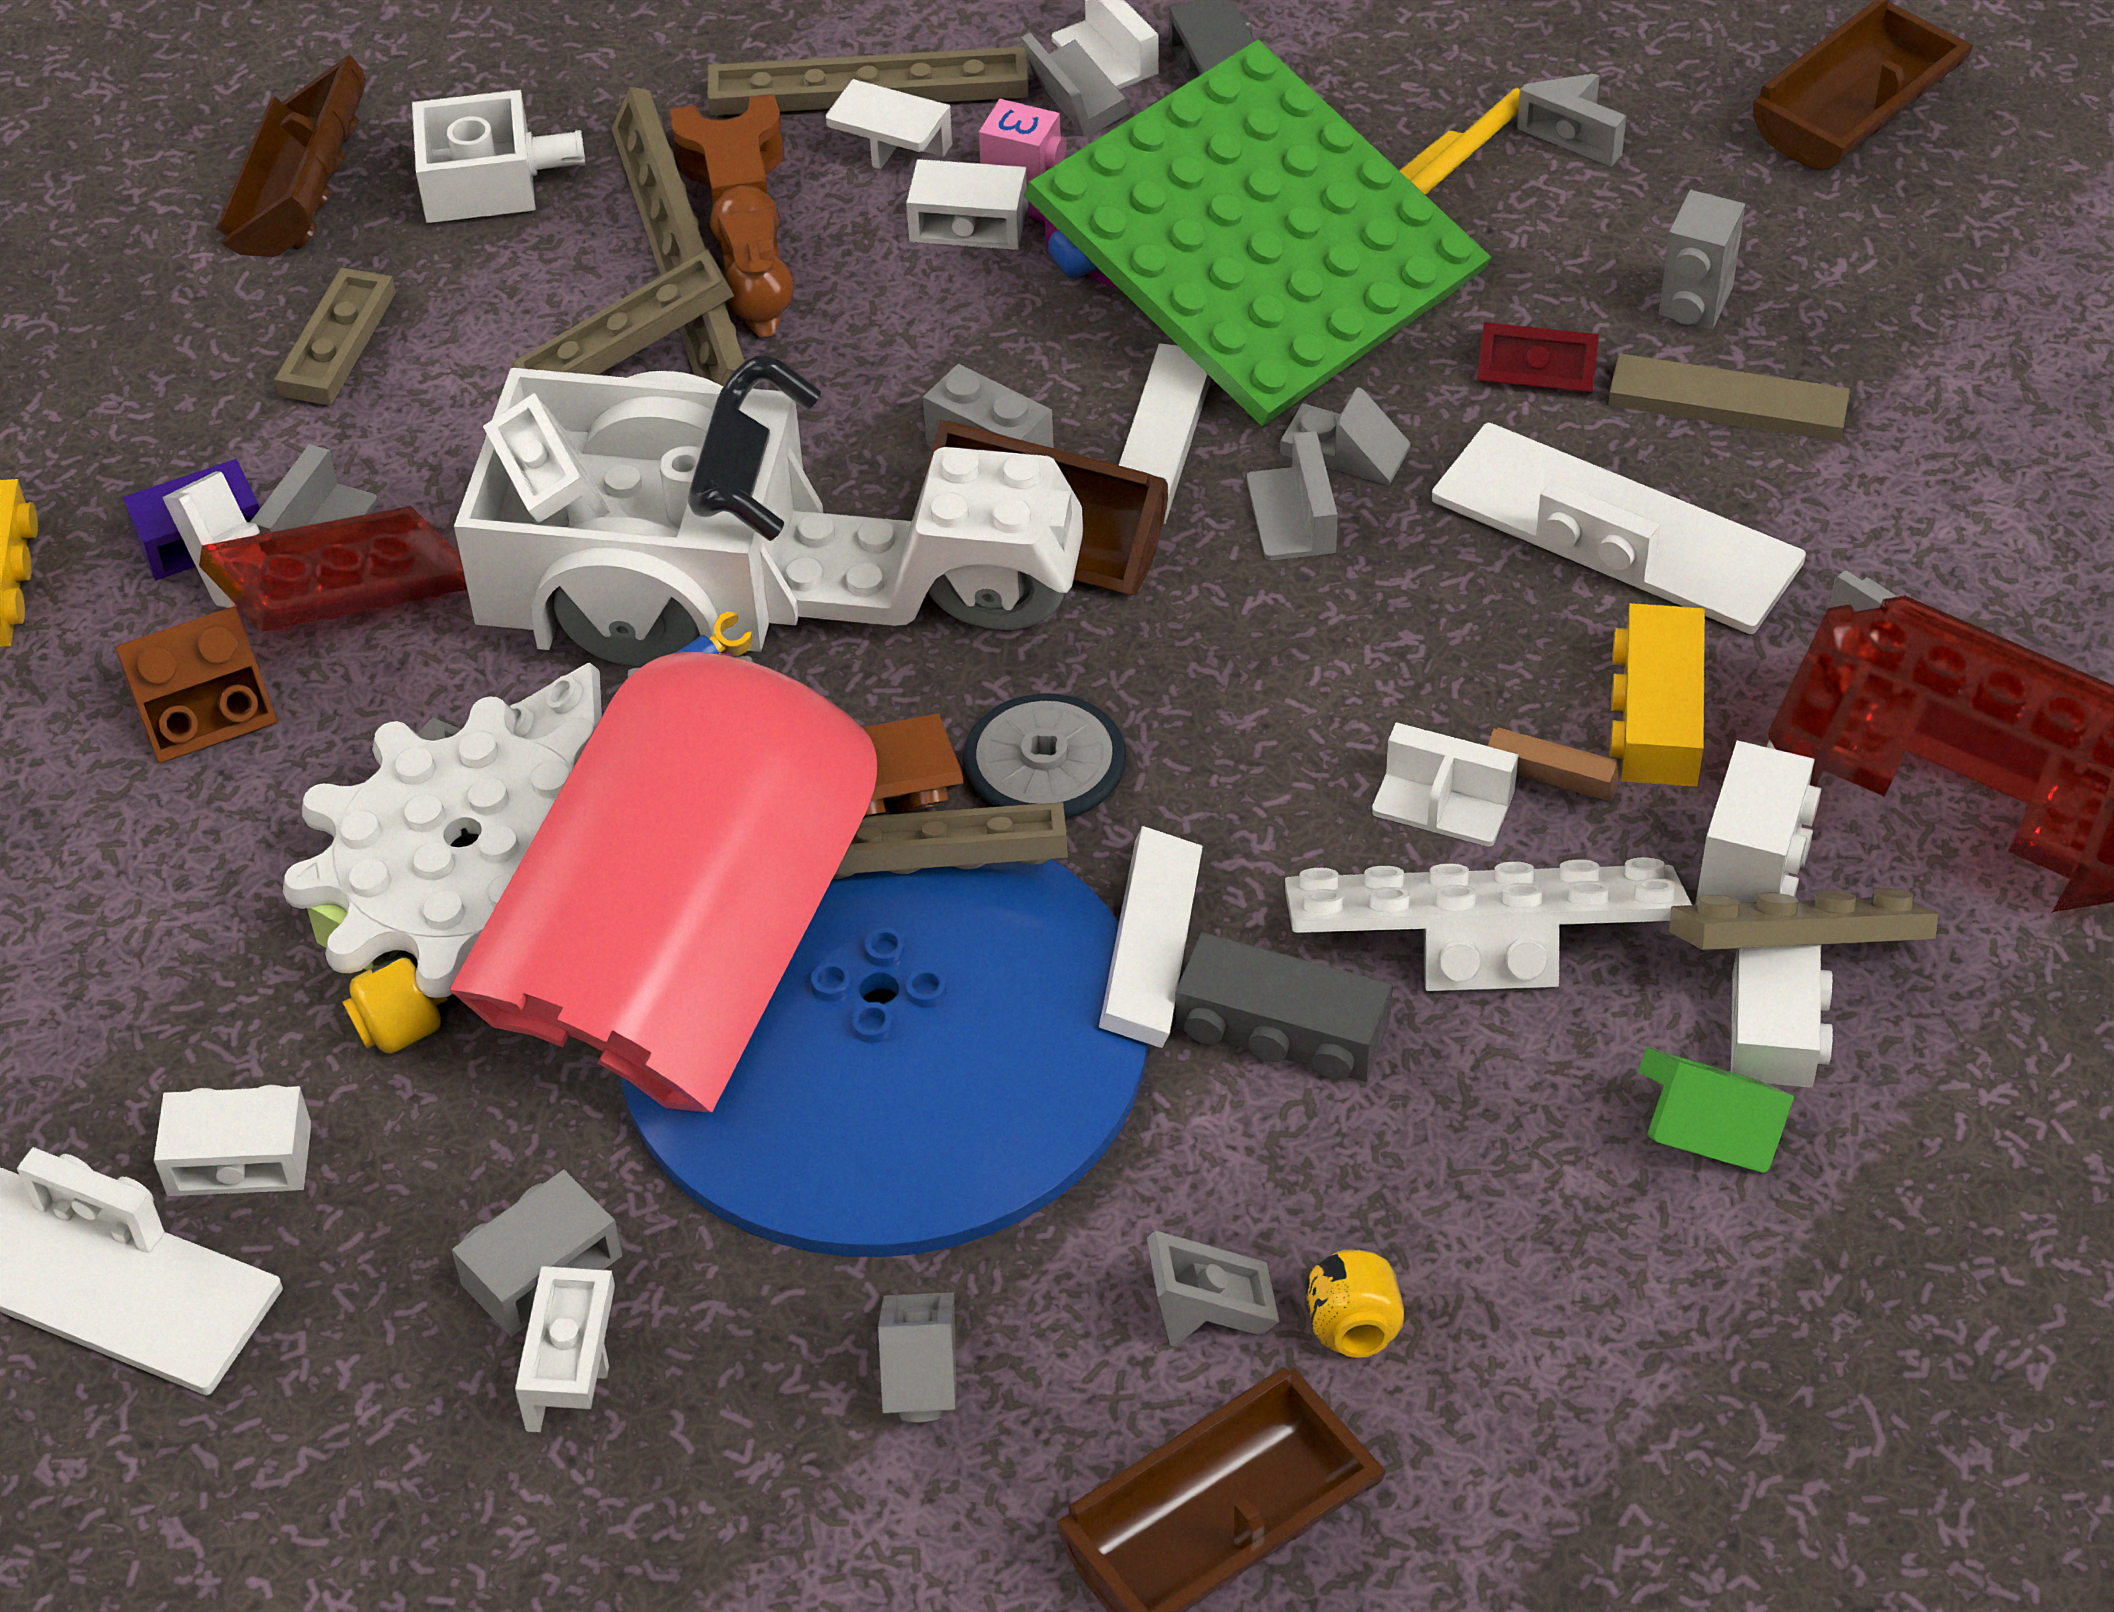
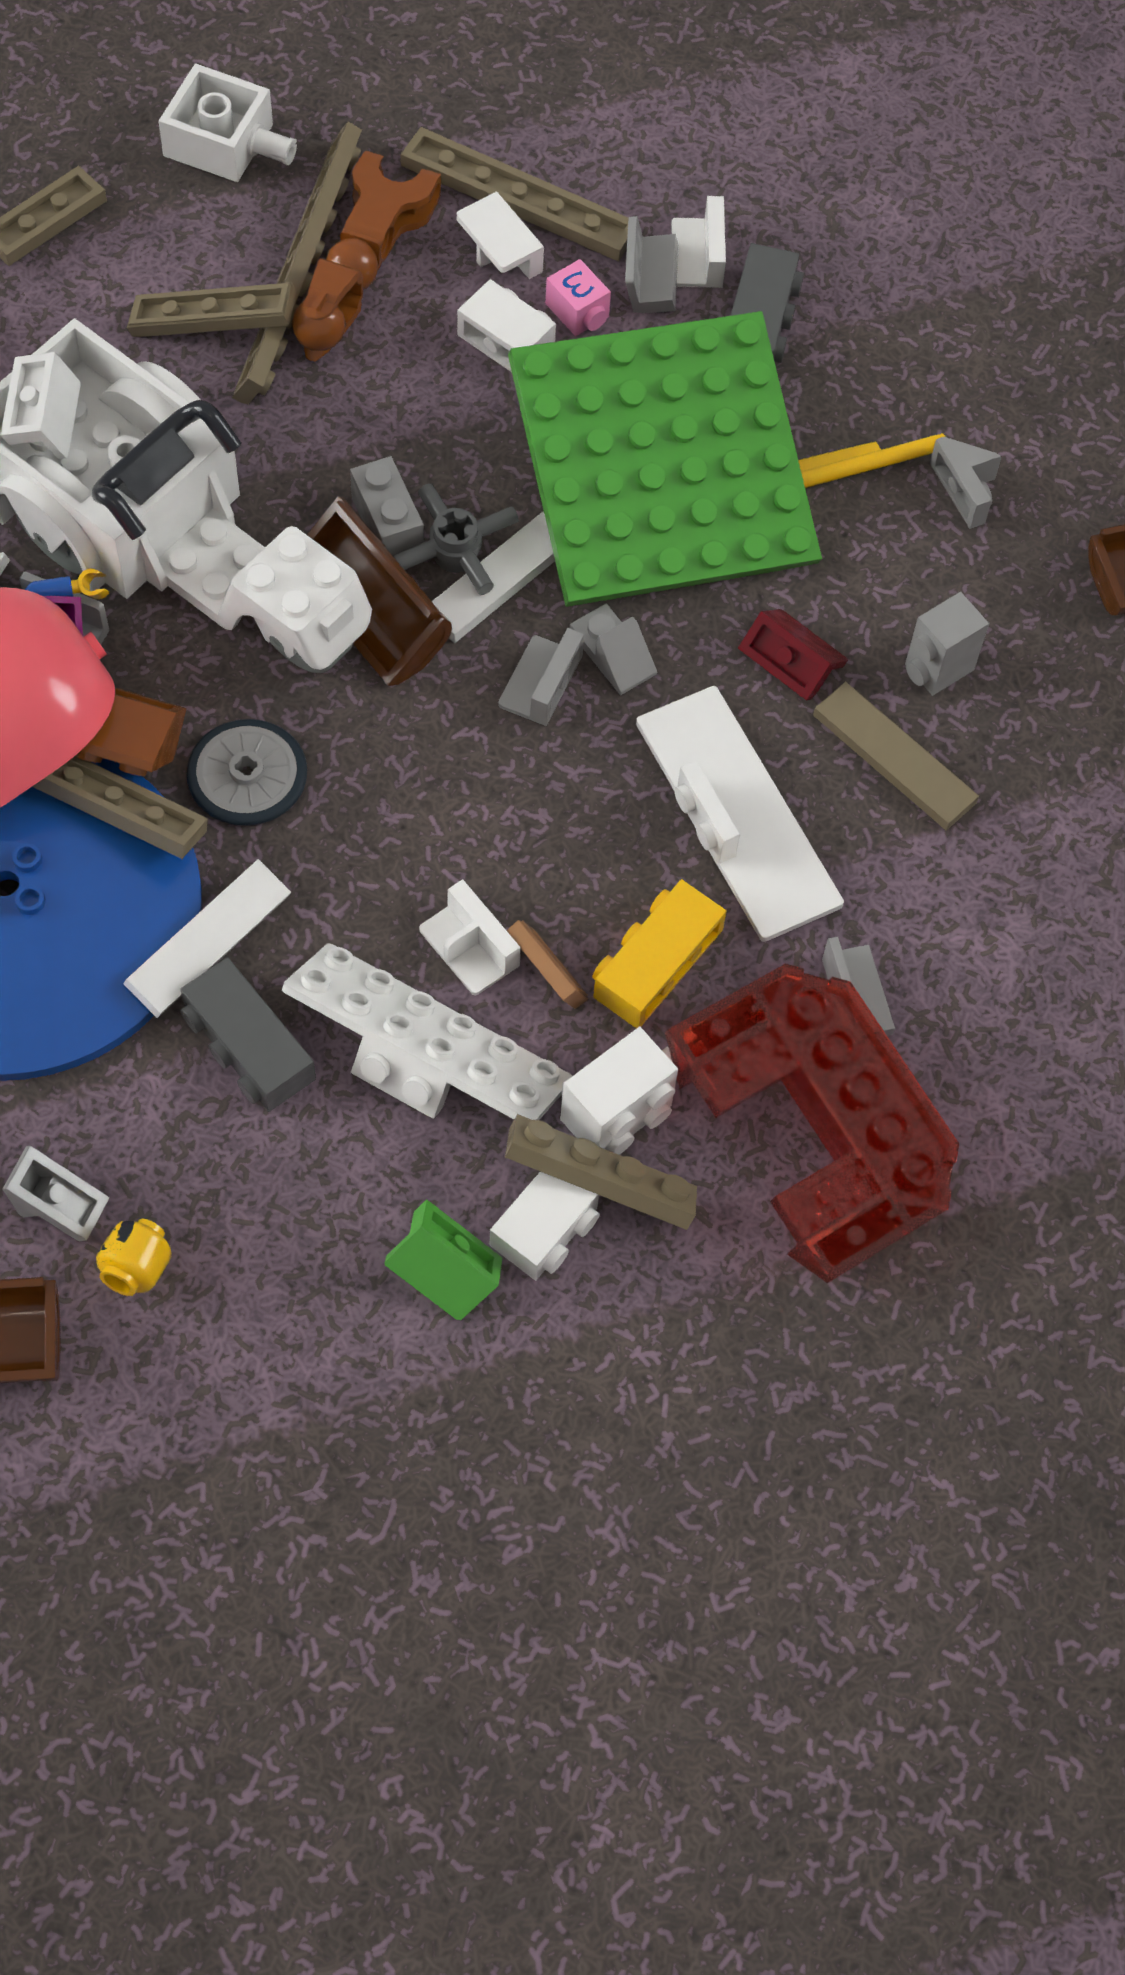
camera: 25 degrees right, 15 degrees up
reddish brown container [217,55,366,257] -> none
none -> dark grey bar [393,483,519,595]

